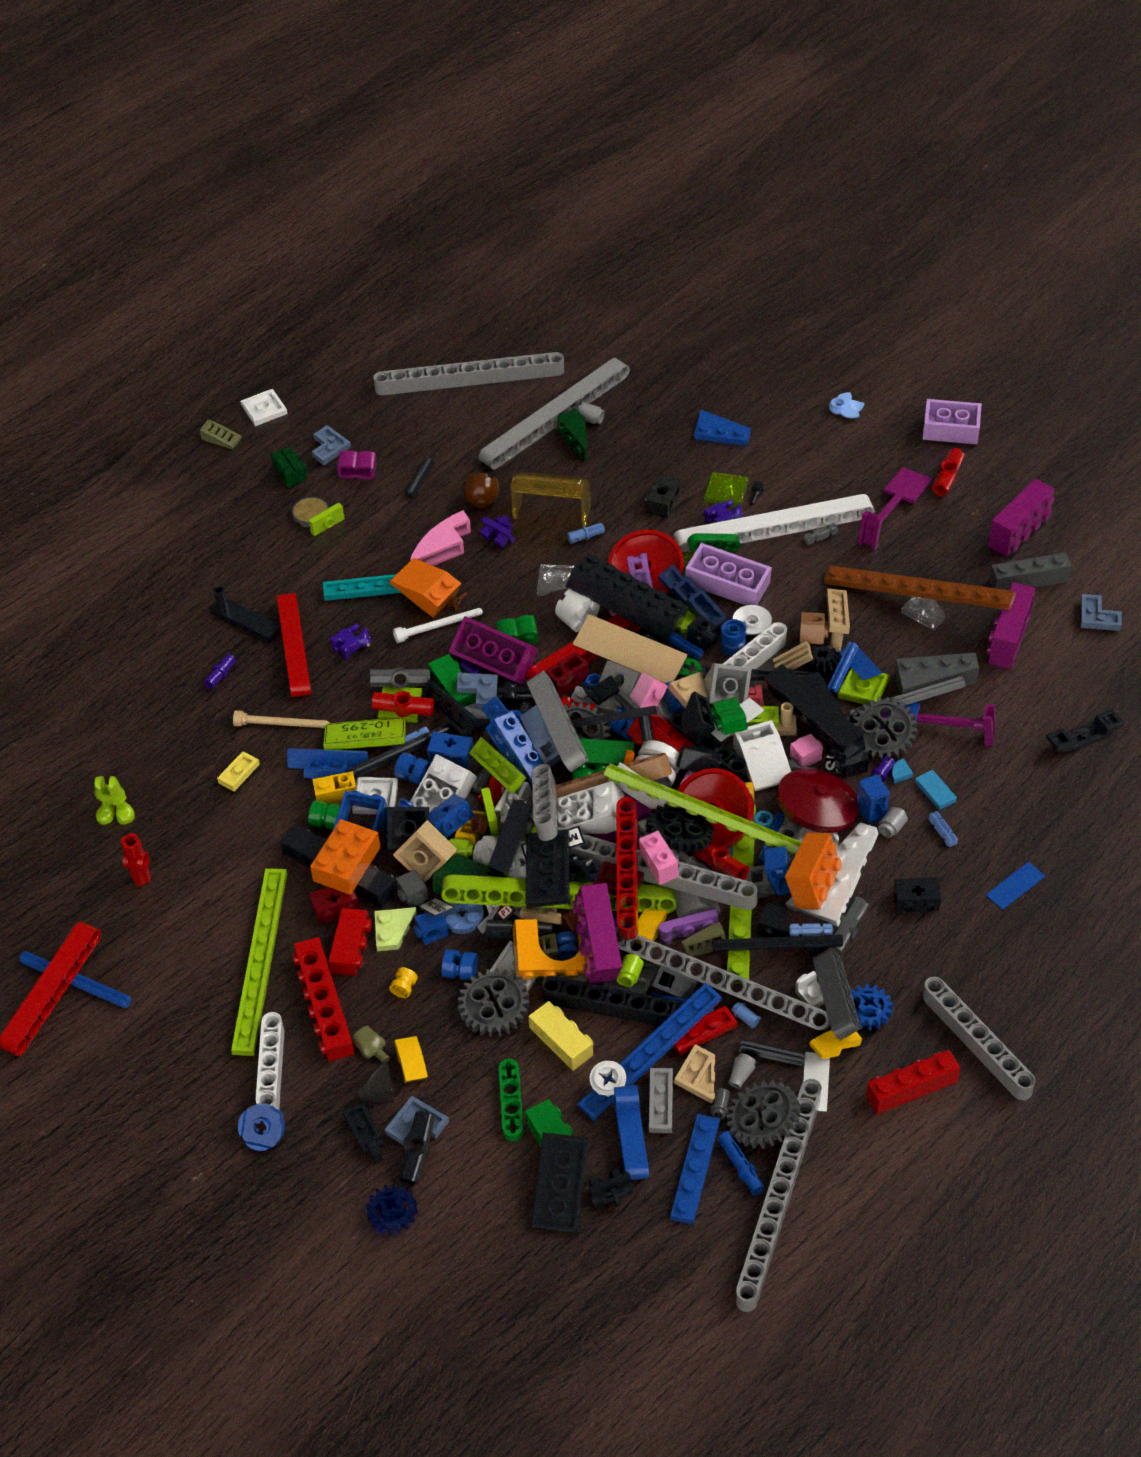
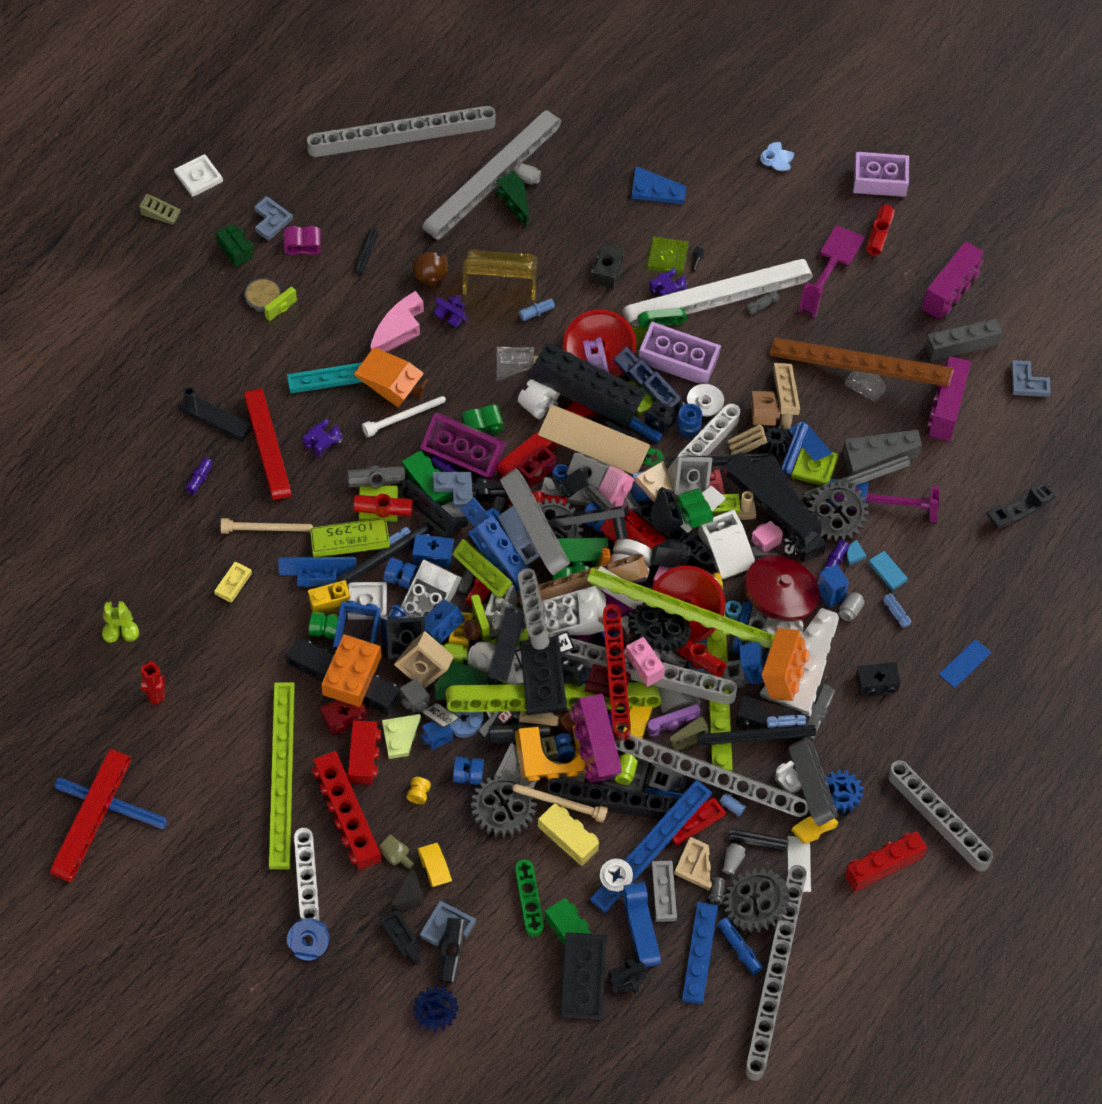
camera: 10 degrees left, 10 degrees up
none -> tan piece [512,784,608,823]

